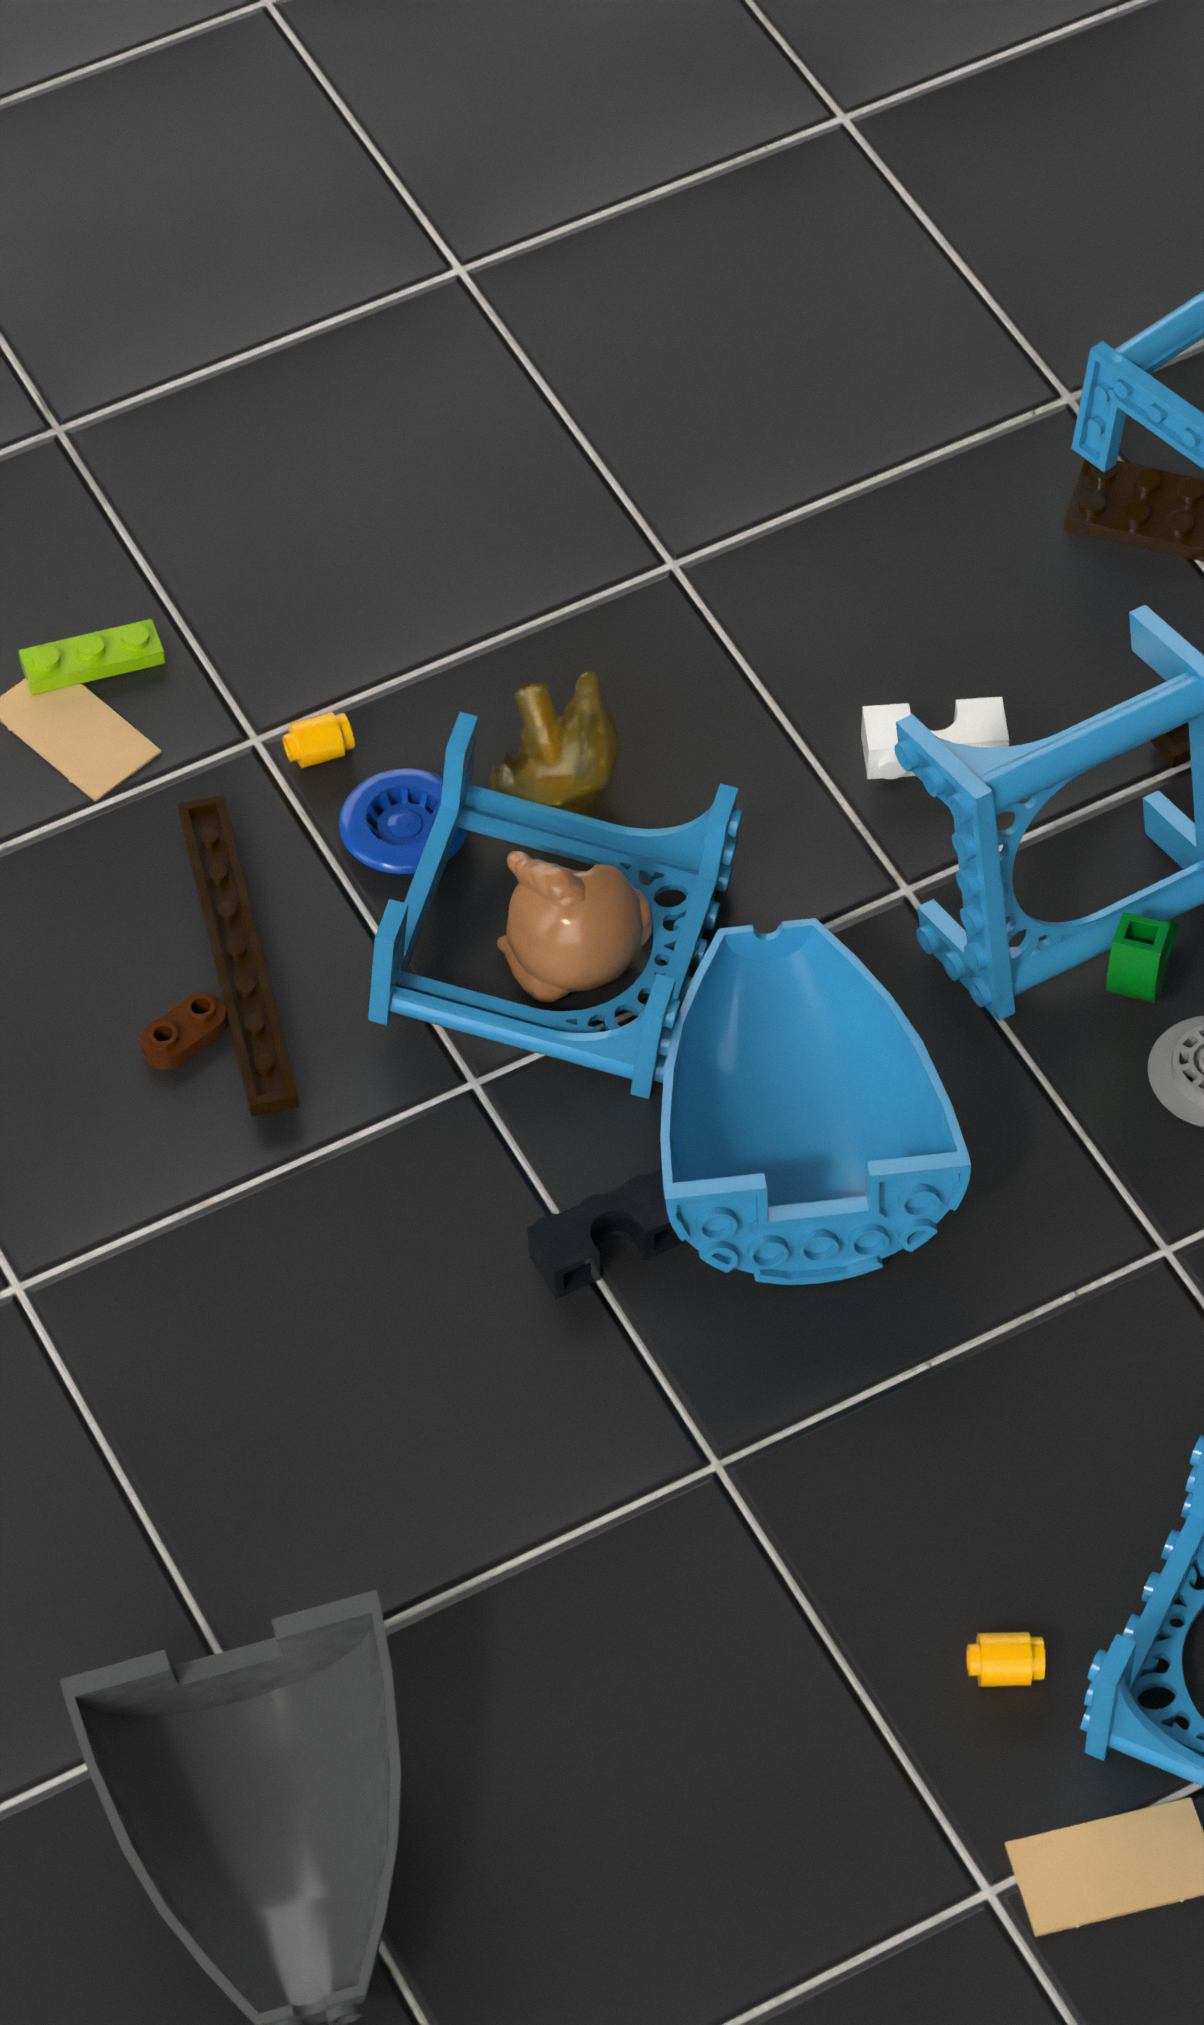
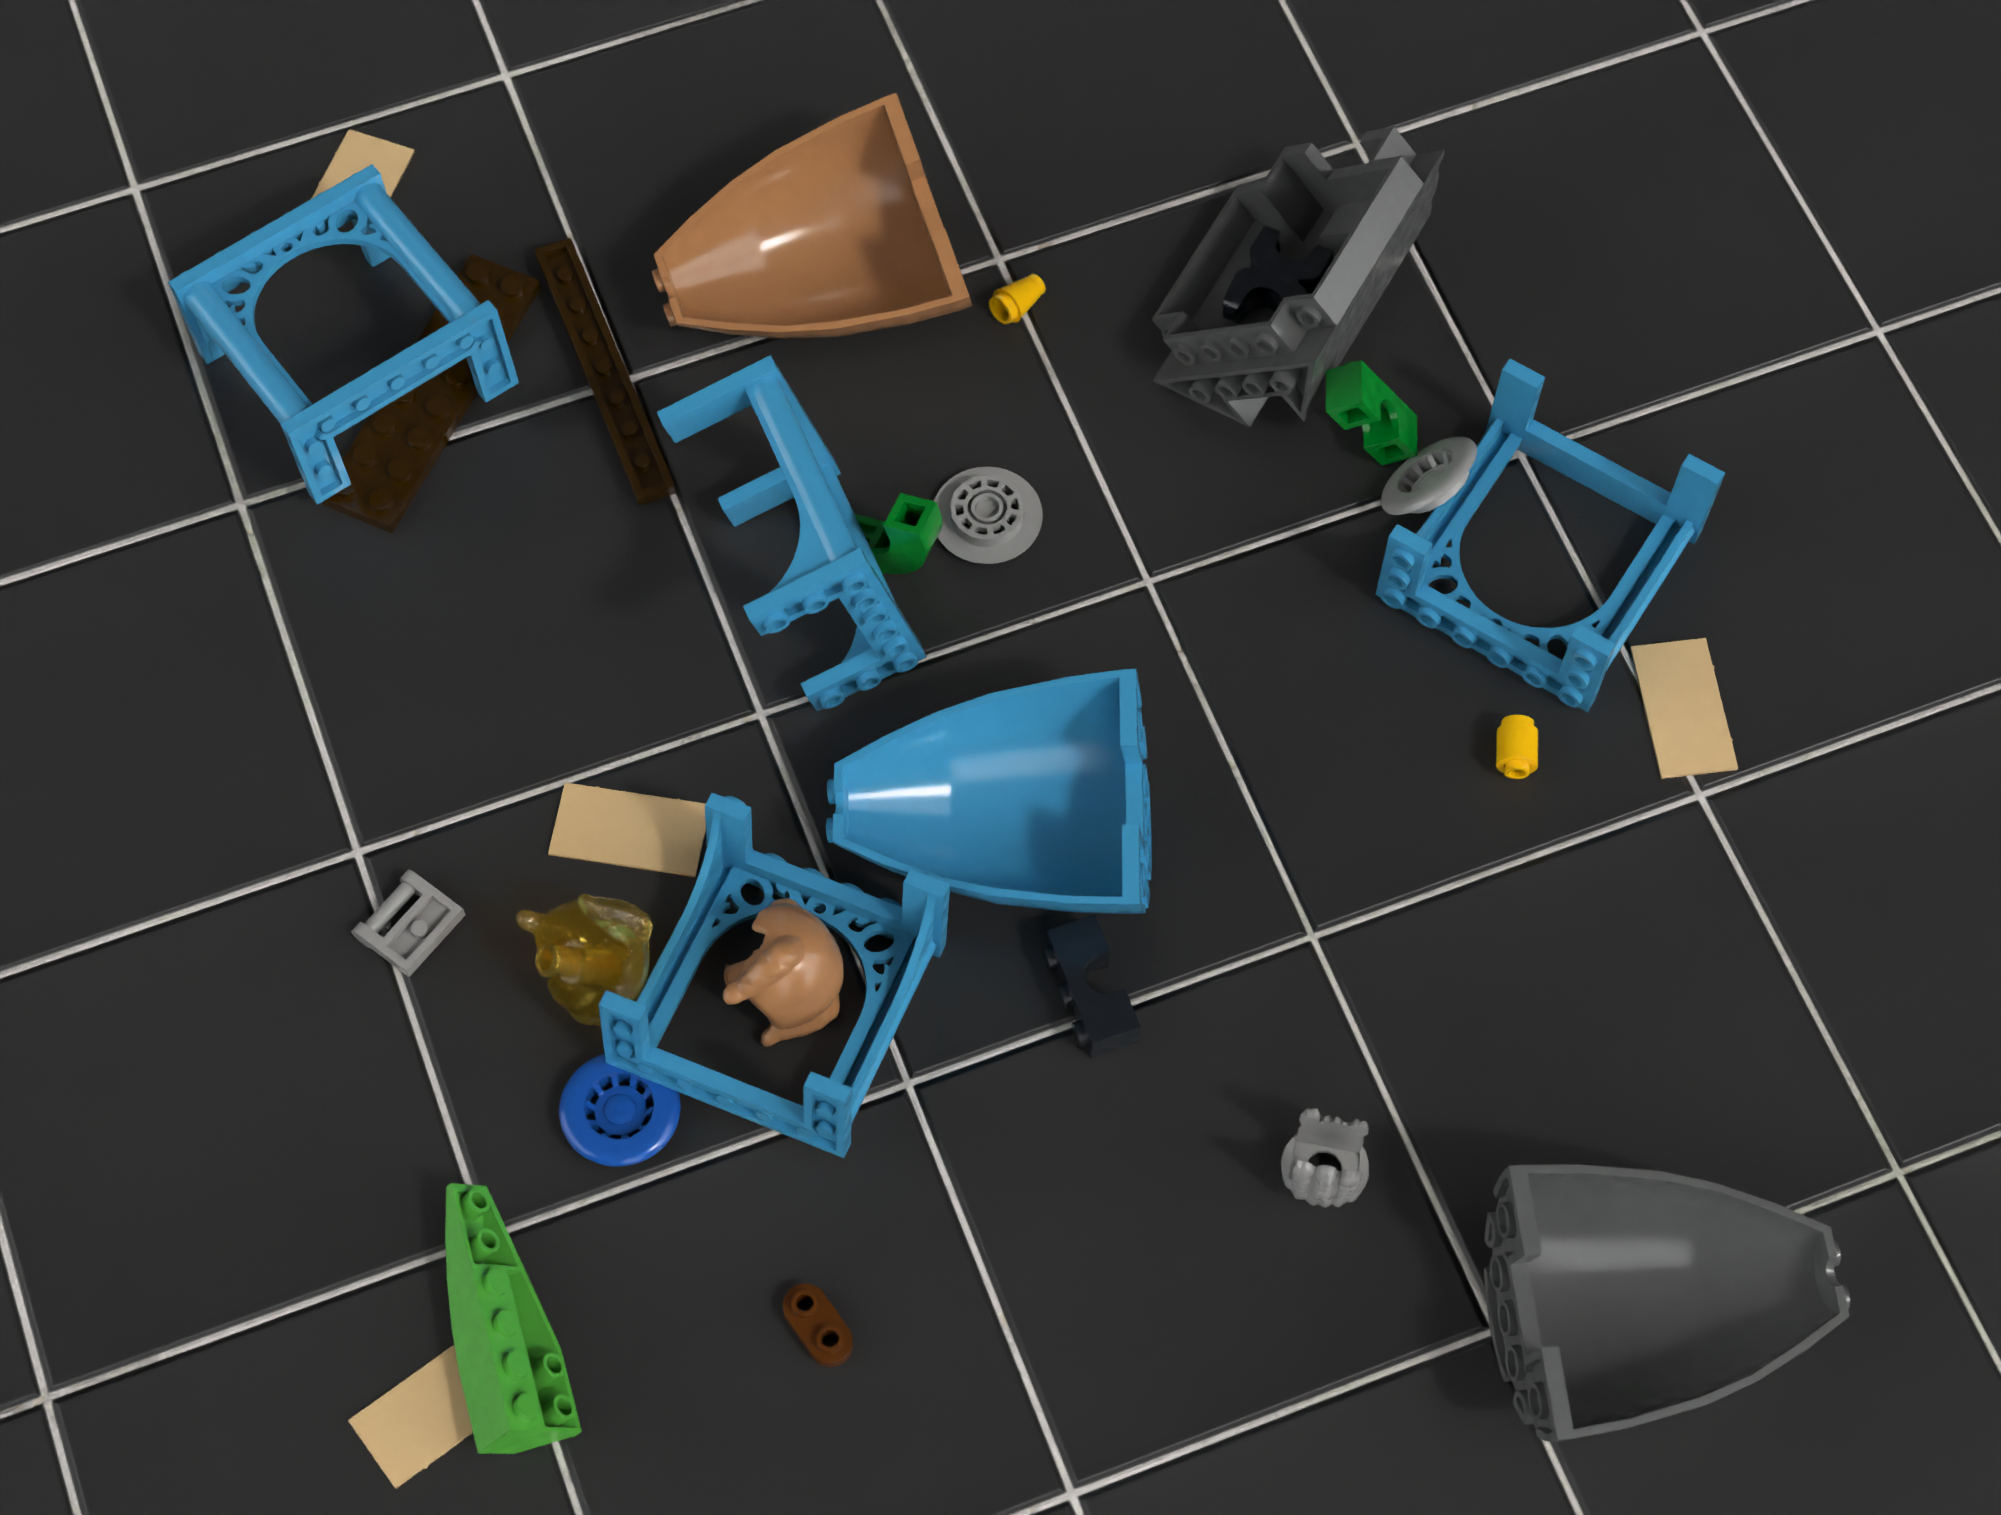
camera: 85 degrees left, 10 degrees up
lime plate [18,619,165,695] -> none
dark brown plate [177,794,299,1117] -> none
yellow brick [282,711,355,769] -> none
white arch [861,697,1009,779] -> none
none -> light grey plate [351,869,465,977]
none -> bright green wedge [445,1183,582,1454]
none -> tan window [548,782,706,877]
none -> light grey piece [1281,1108,1369,1208]

